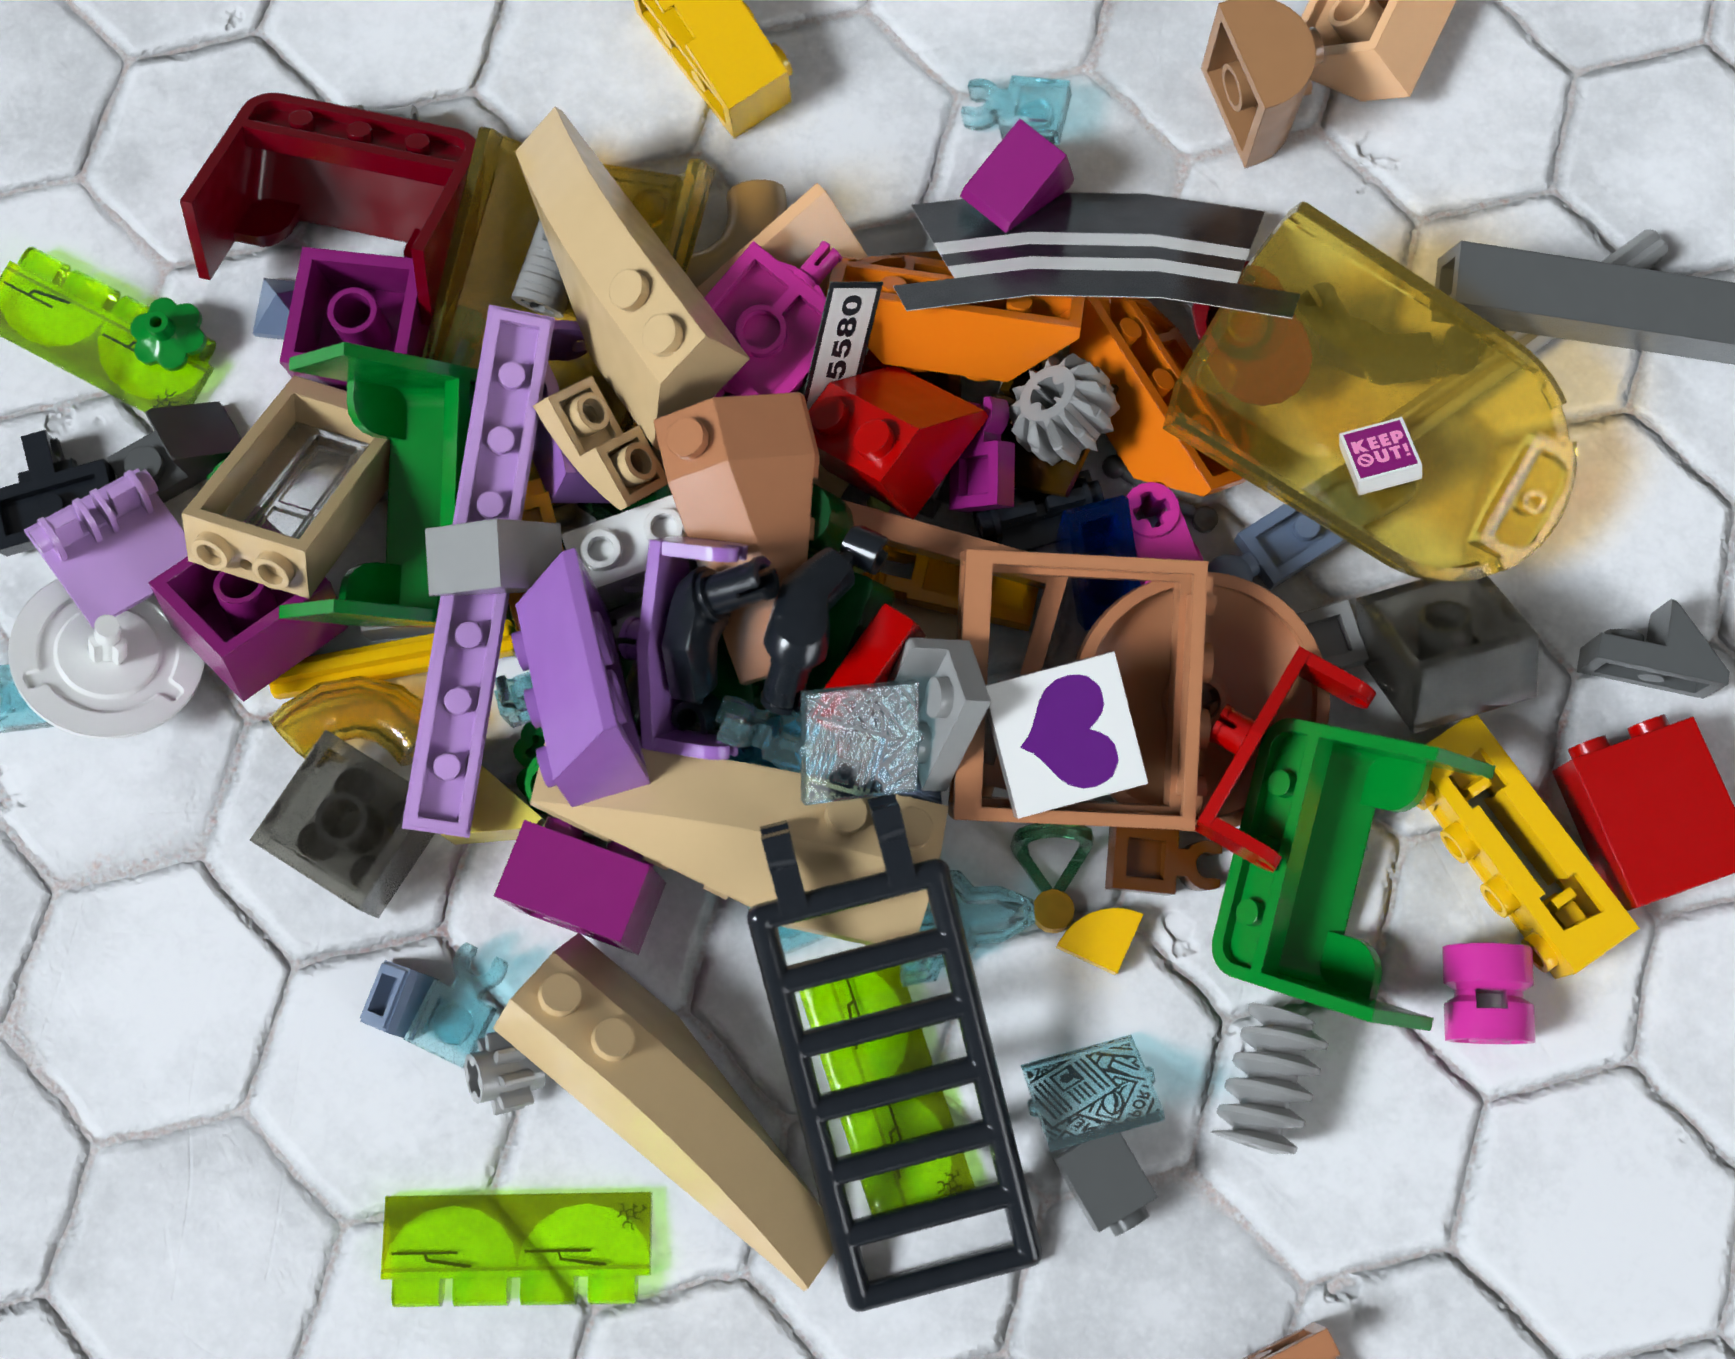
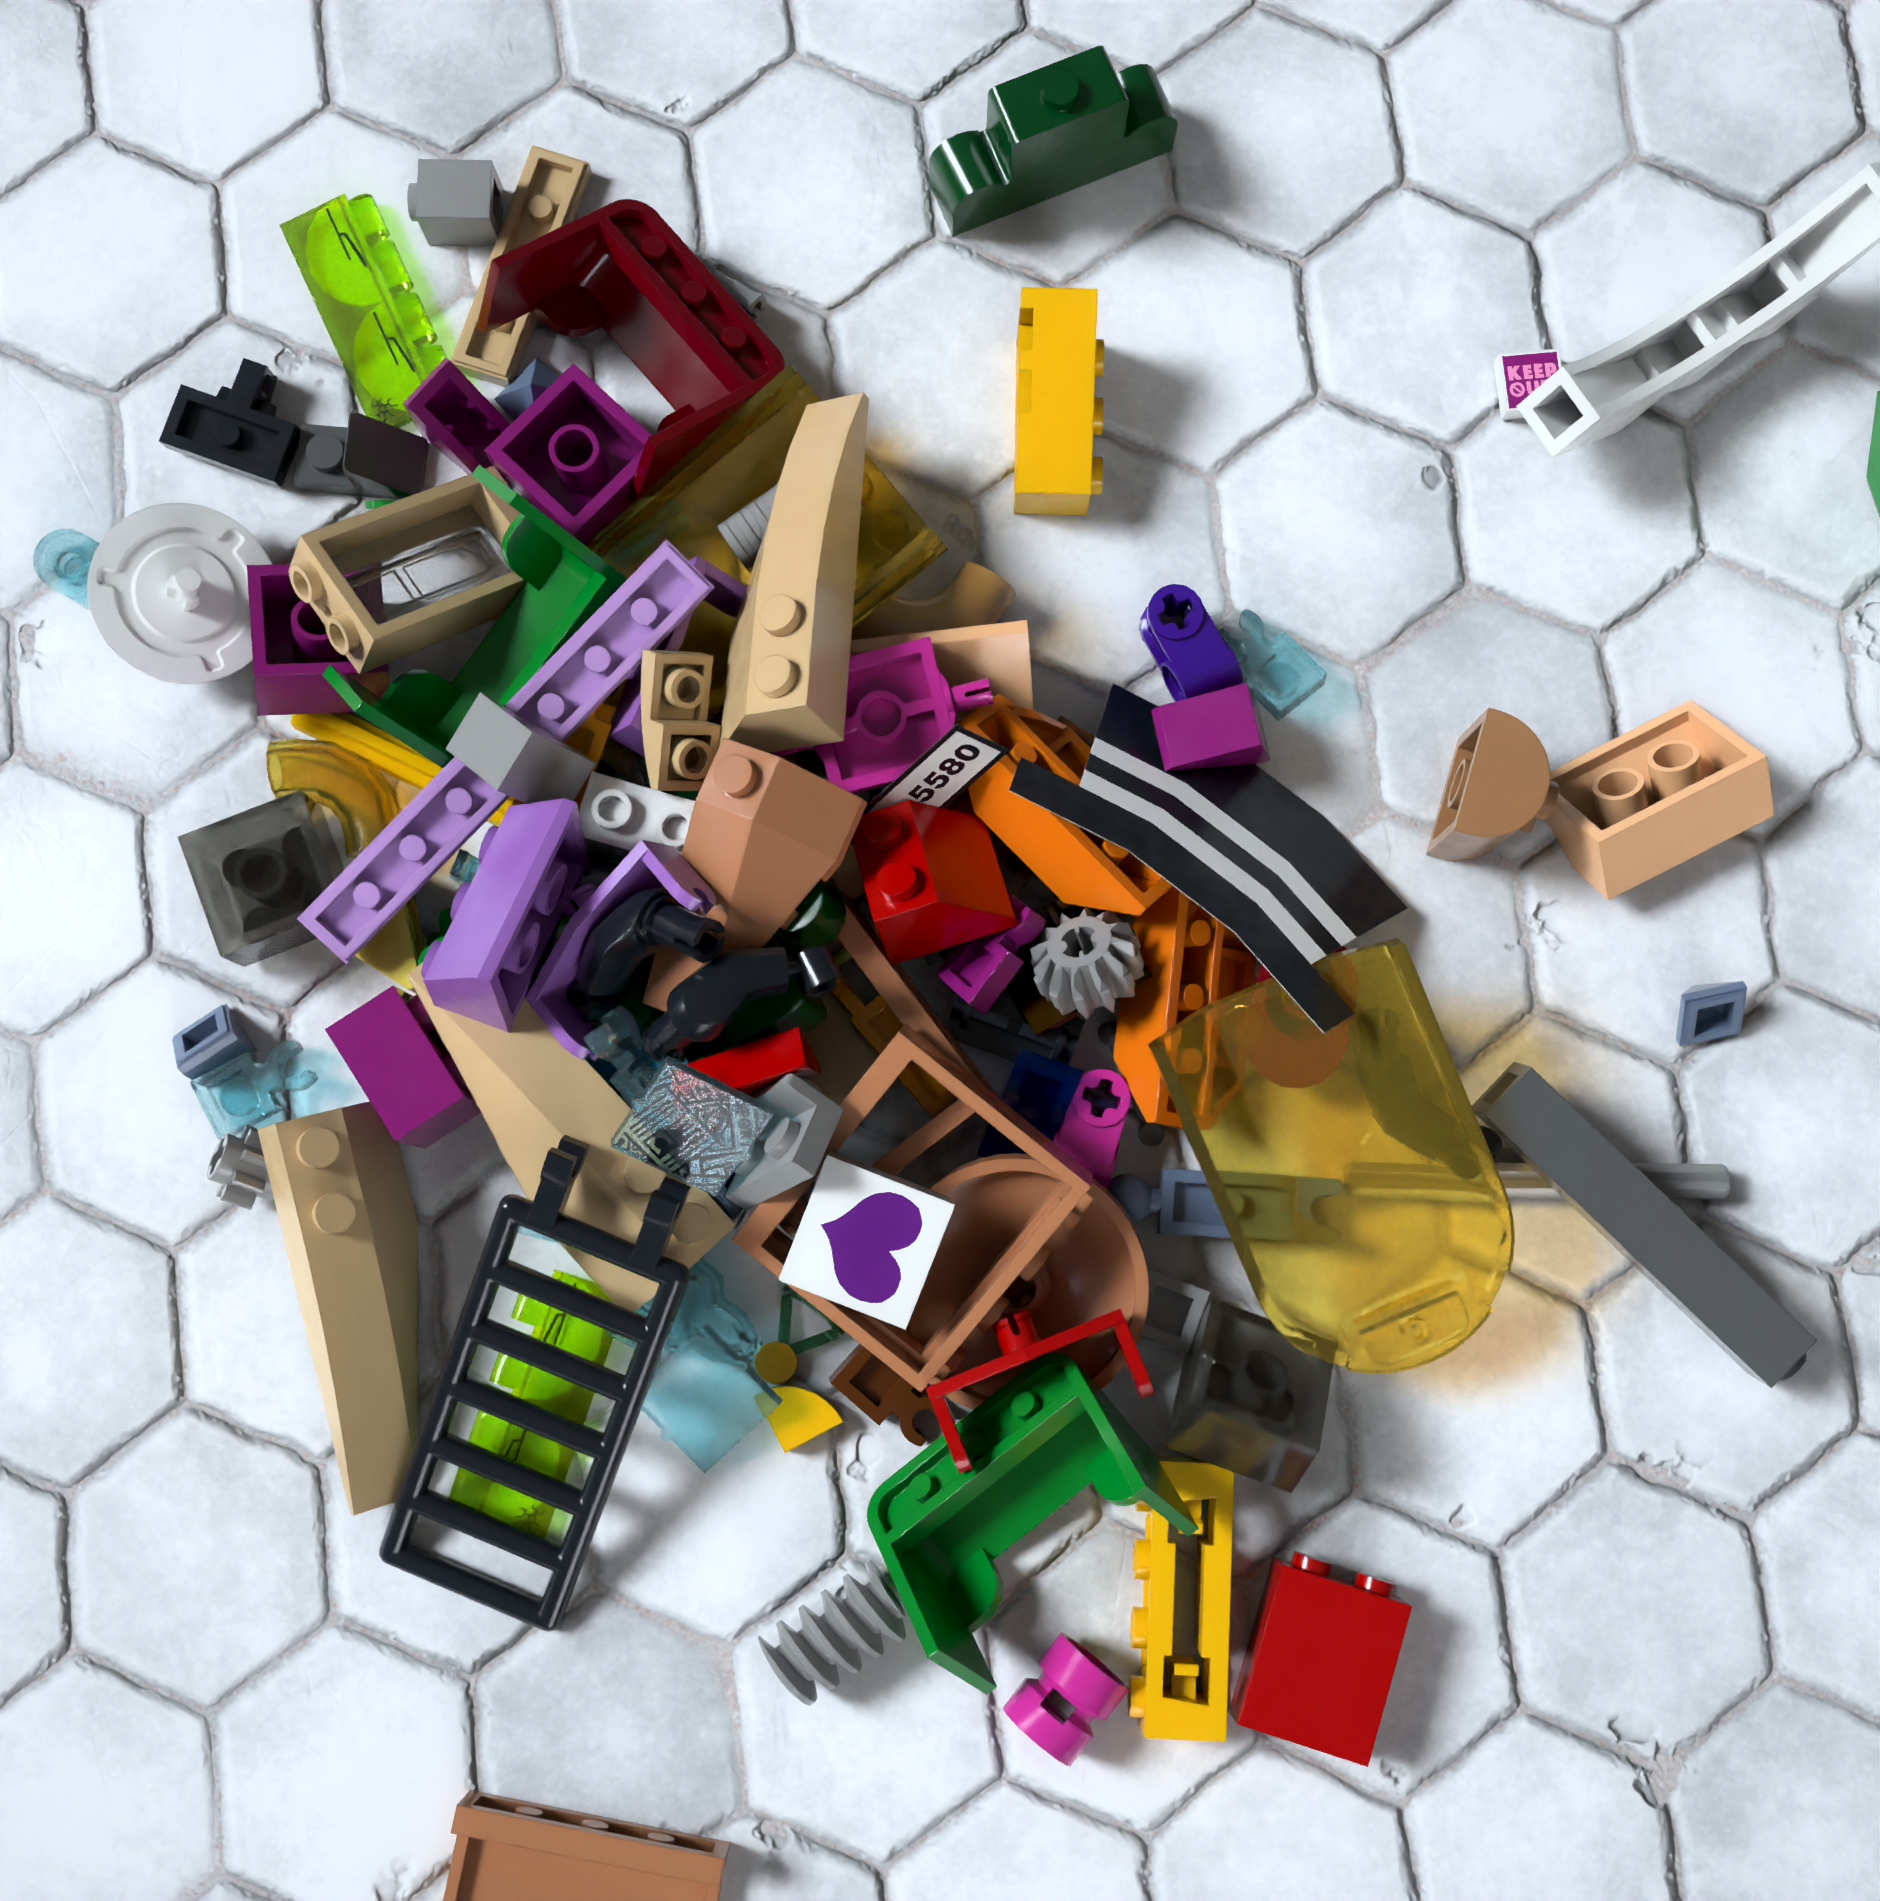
camera: 30 degrees right, 5 degrees up
lavender hinge [24,468,188,629] -> none
green plant [130,297,207,371] -> none
clear neon green windscreen [381,1192,653,1308] -> none
clear light blue piece [1021,1035,1165,1152] -> none
dark grey brick [1052,1124,1158,1236] -> none
tile [1339,417,1422,495] -> none
dark grey slope [1577,599,1730,699] -> none
none -> magenta slope [403,358,511,475]
none -> light grey brick [407,159,504,246]
none -> tan tile [451,145,592,387]
none -> clear light blue piece [641,1323,783,1474]
none -> dark purple piece [1139,584,1243,702]
none -> sand blue slope [1676,981,1747,1046]

